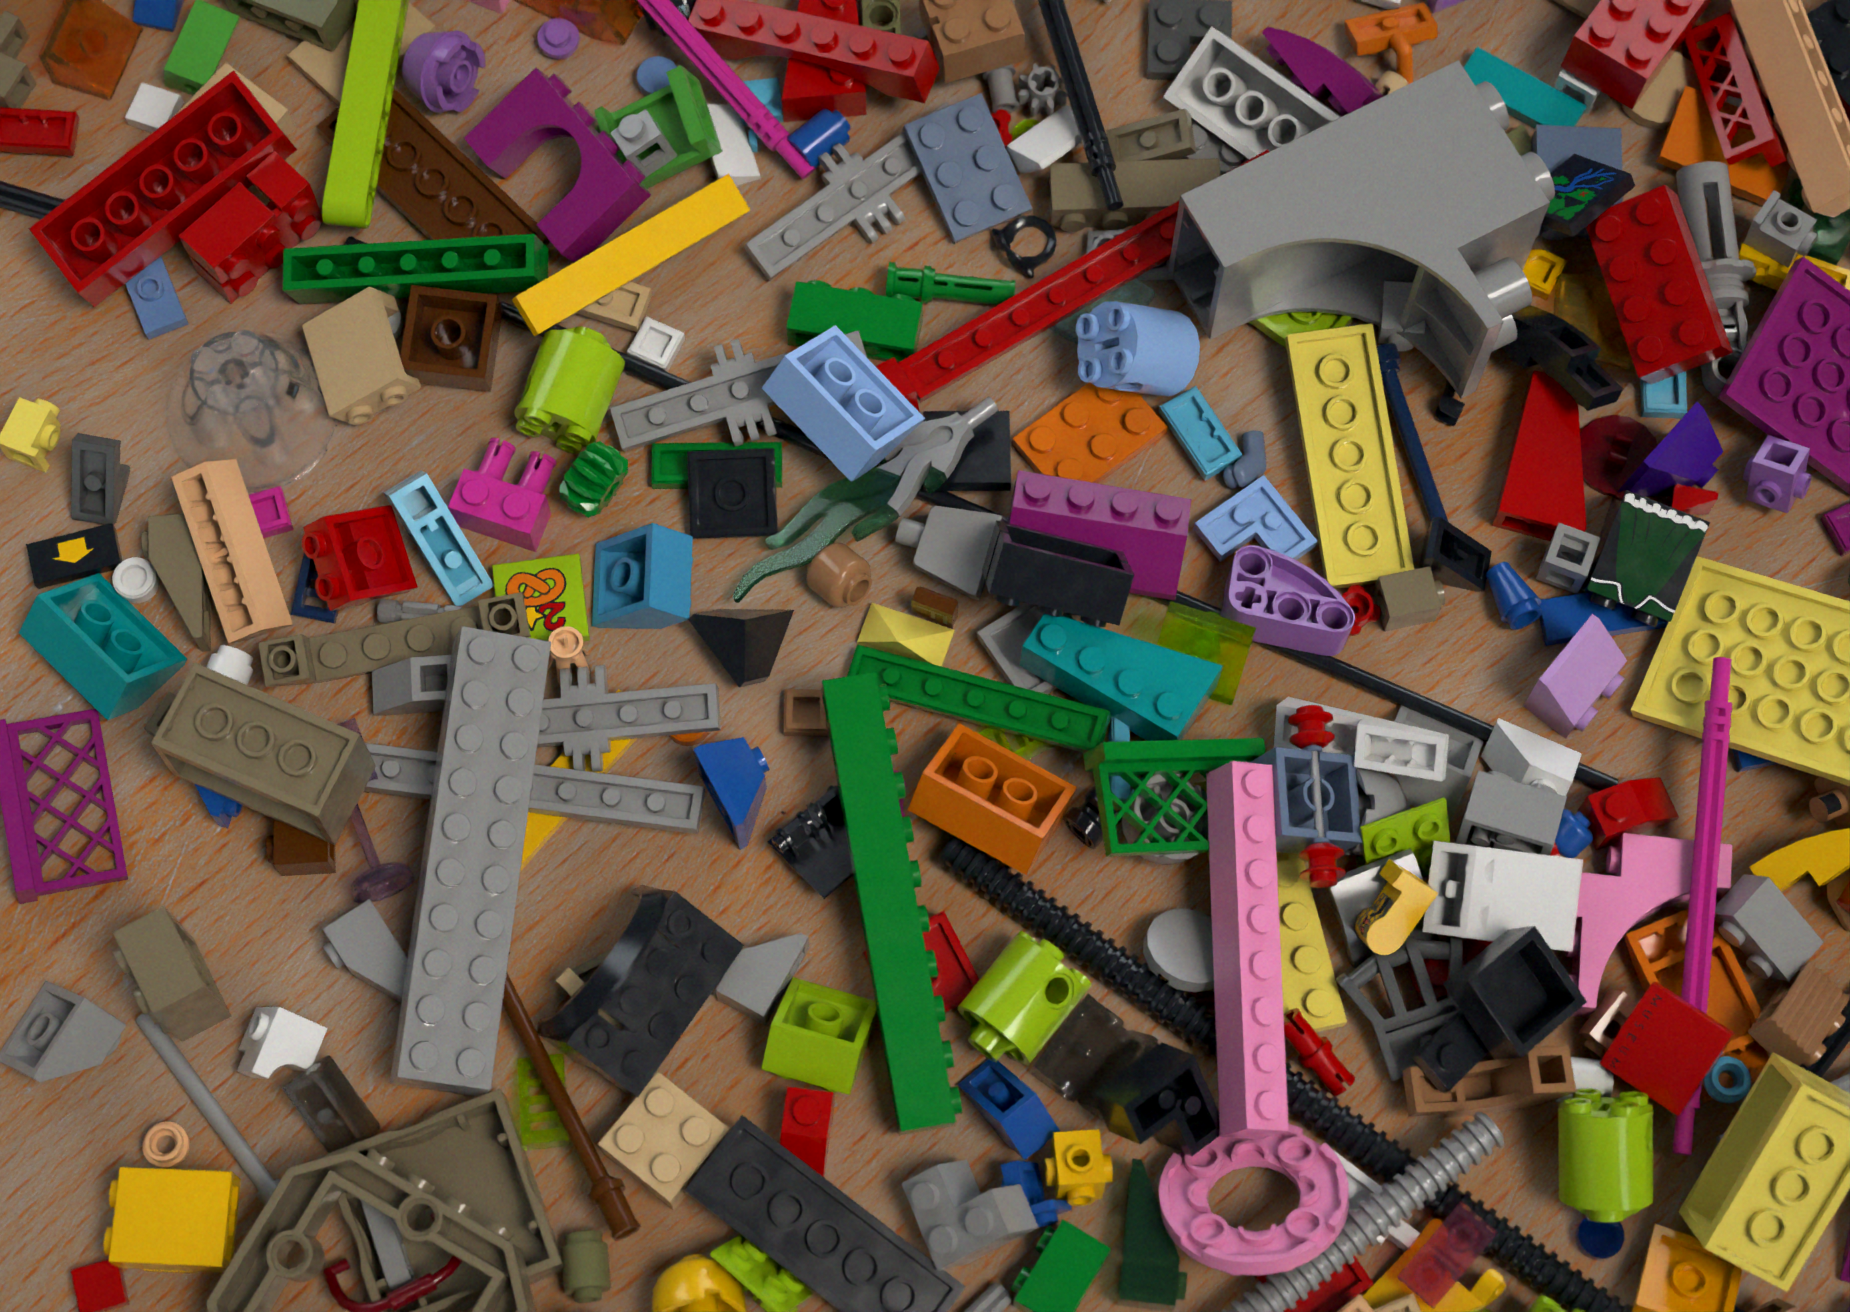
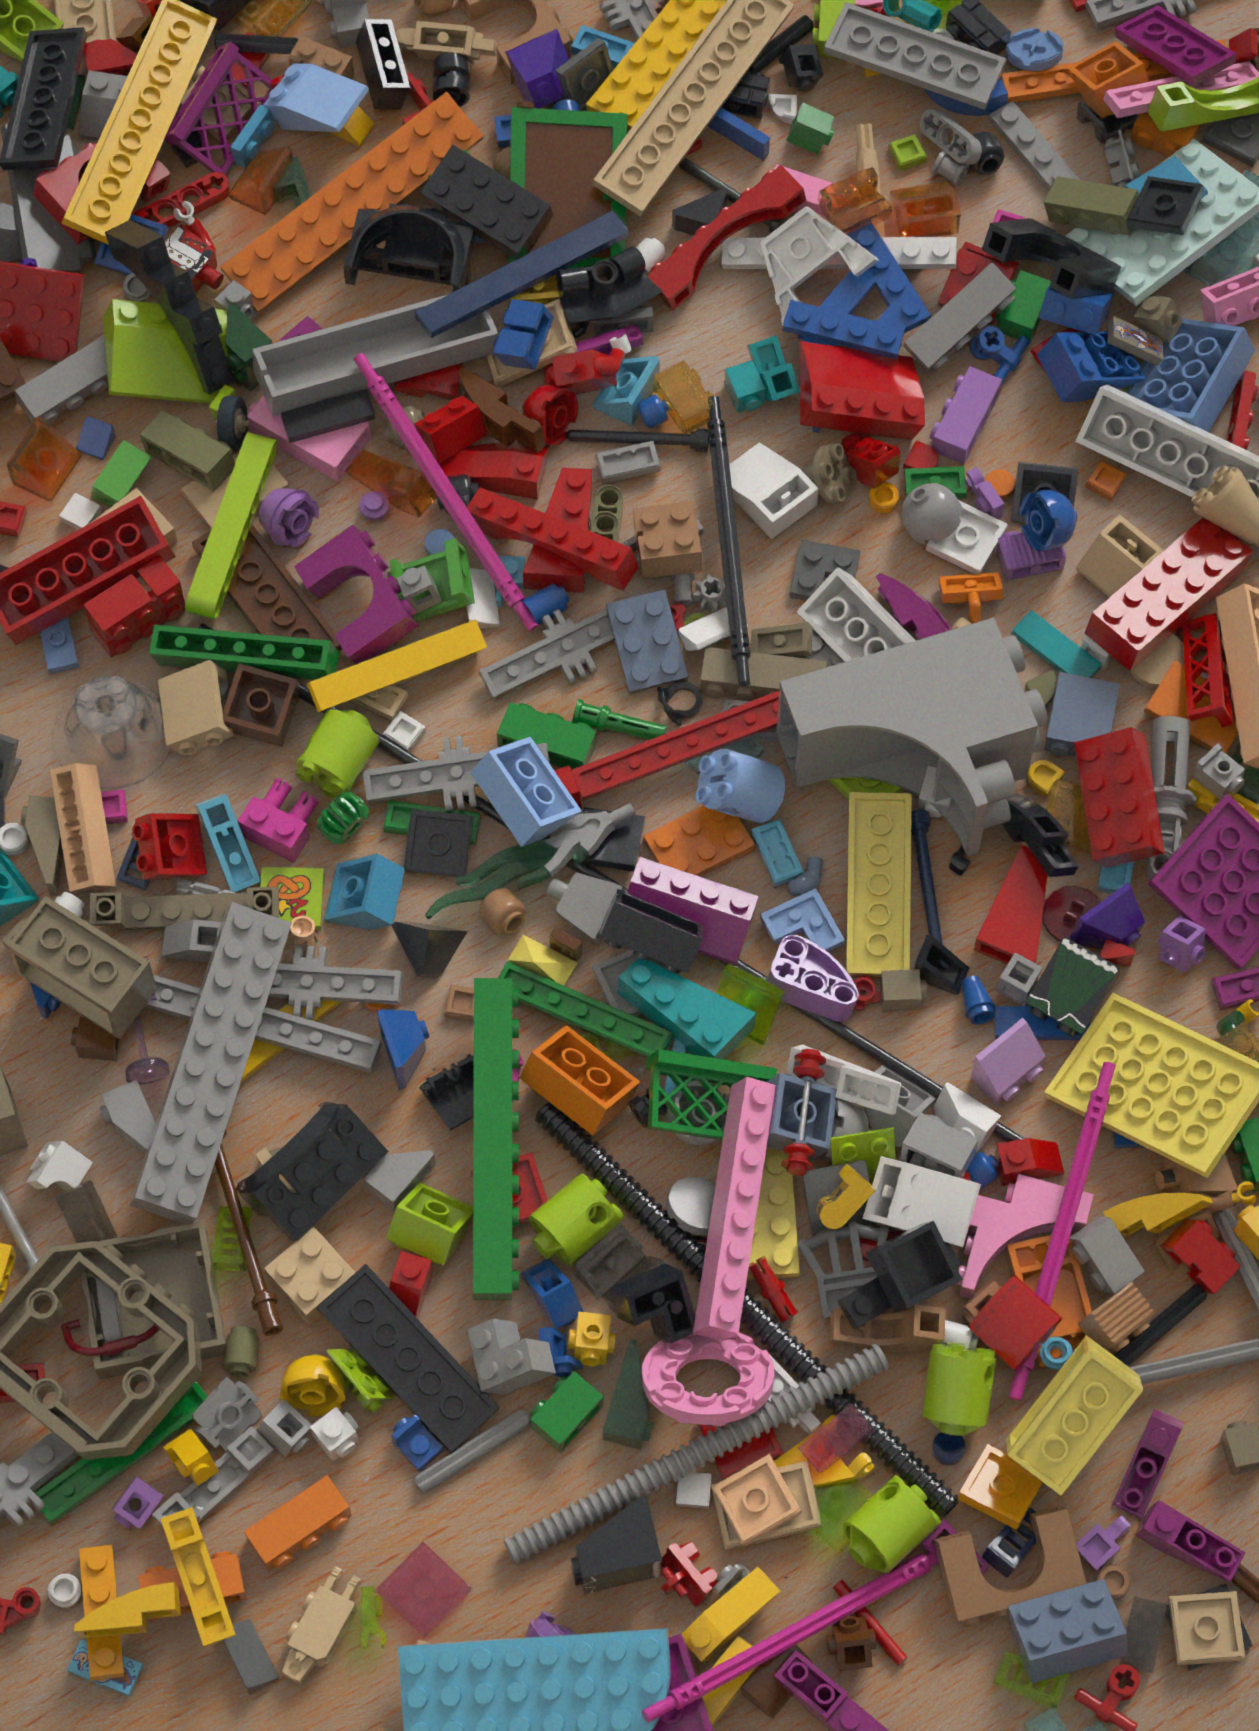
camera: 10 degrees right, 5 degrees down
black tile [1541,154,1635,237] -> none

